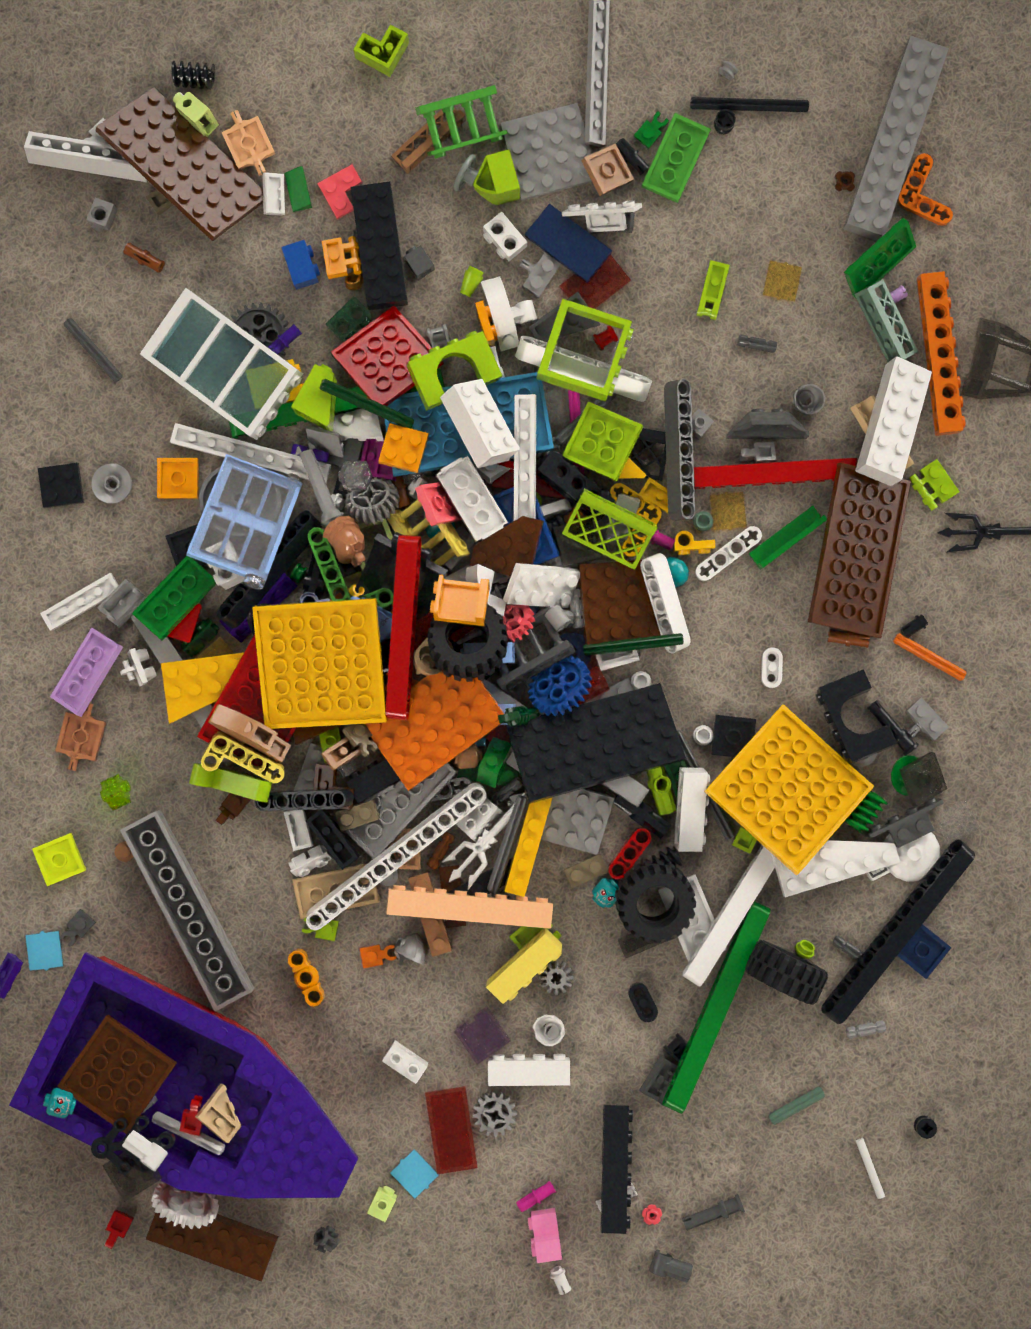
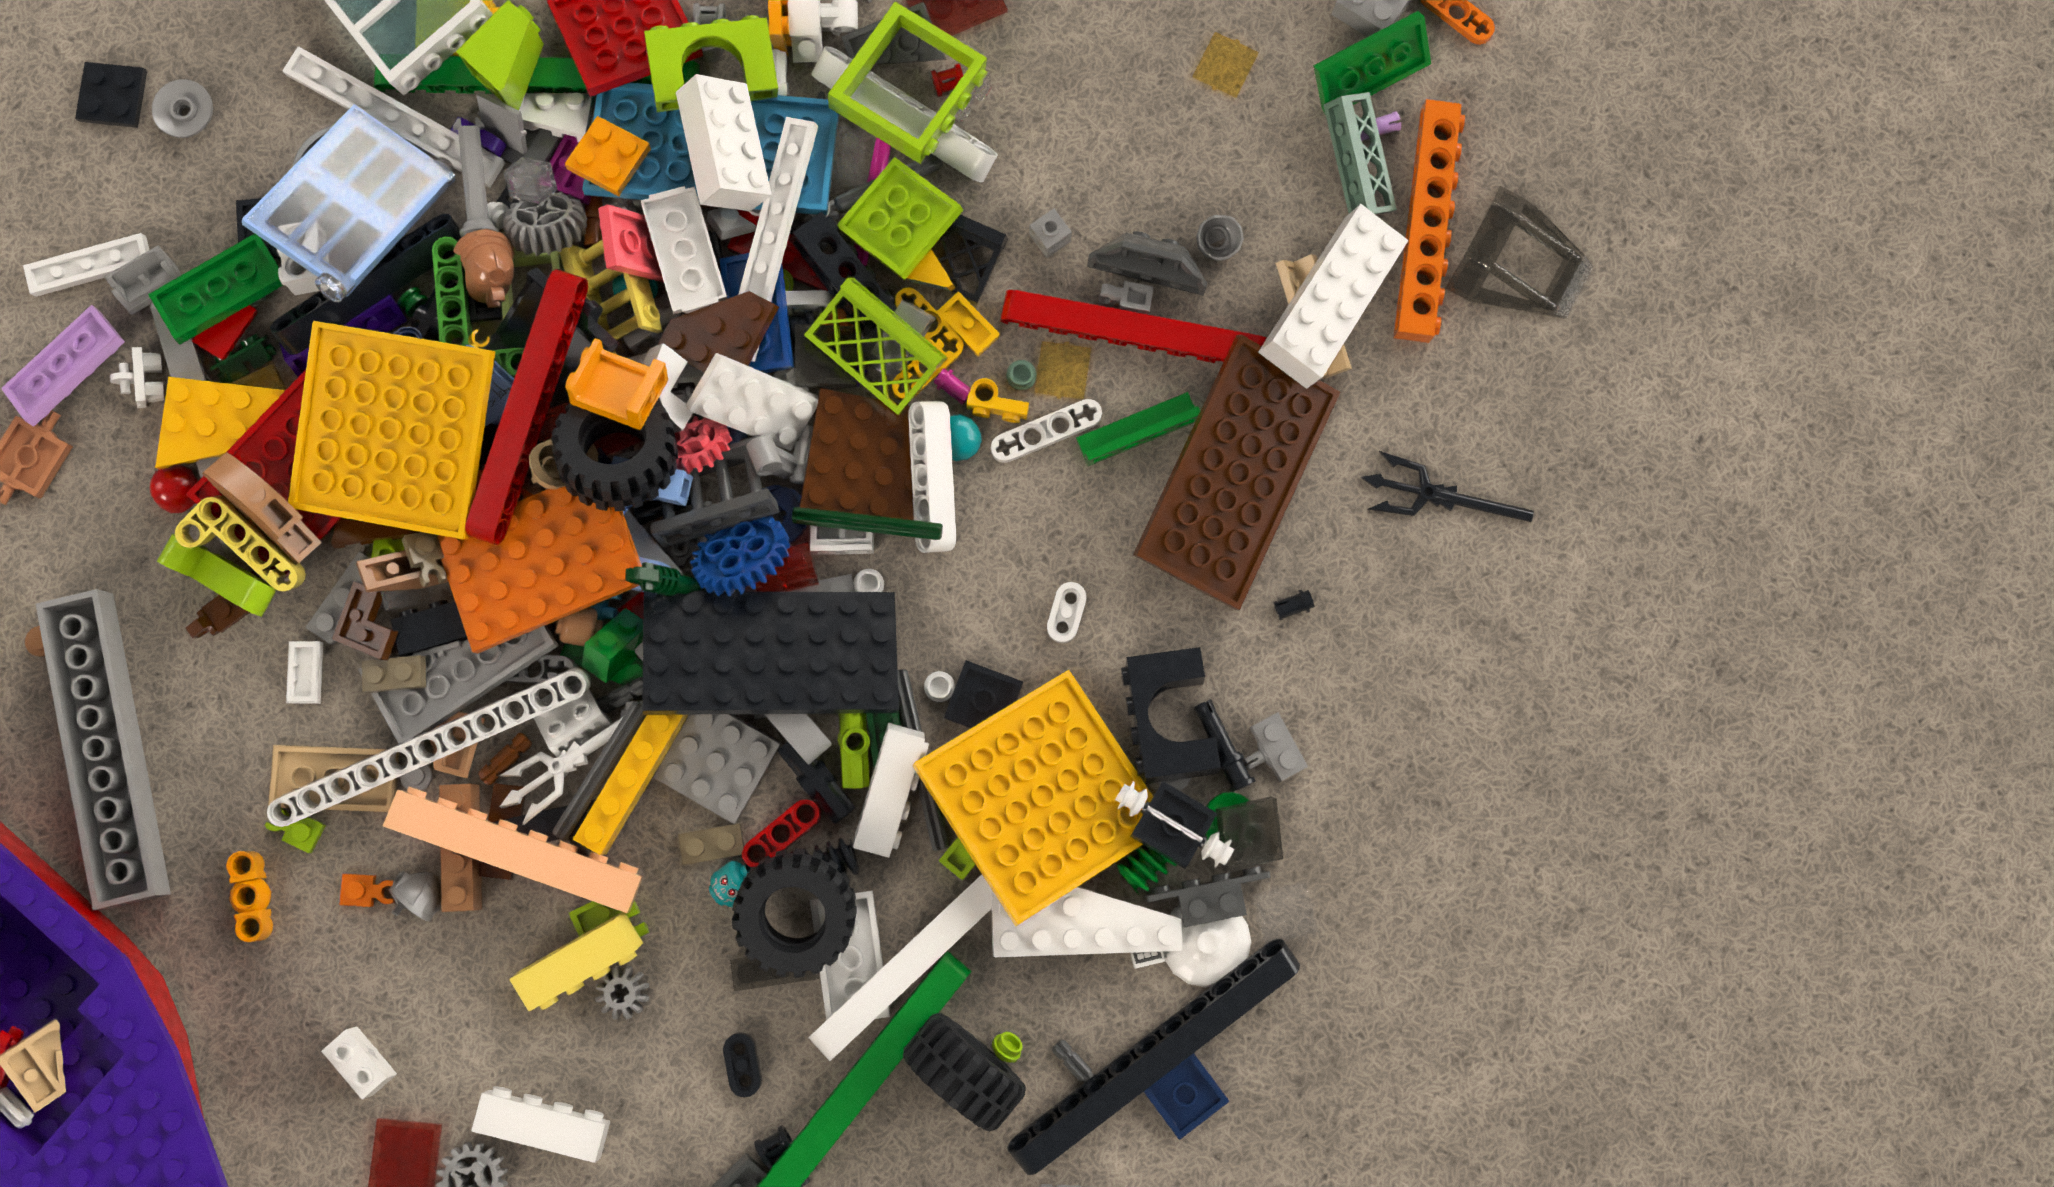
camera: 15 degrees right, 5 degrees down
clear neon green brick [100,774,131,811] -> none
light orange plate [157,458,199,499] -> none
black beam [254,789,354,811] -> none
white hinge [288,844,332,877] -> none
black brick [306,809,360,870] -> none
dark green axle [319,379,414,428] -> none
clear purple piece [454,1006,511,1065] -> none
white hair [533,1014,565,1046] -> none
dark grey beam [664,379,695,521] -> none
lime plate [696,260,730,320] -> none
dark grey axle [737,335,777,353] -> none
dark orange pin [827,629,870,648] -> none
orange axle [893,633,967,681] -> none
lime plate [909,459,960,511] -> none
none -> red hair [149,464,198,514]
none -> black plate [1115,781,1234,869]

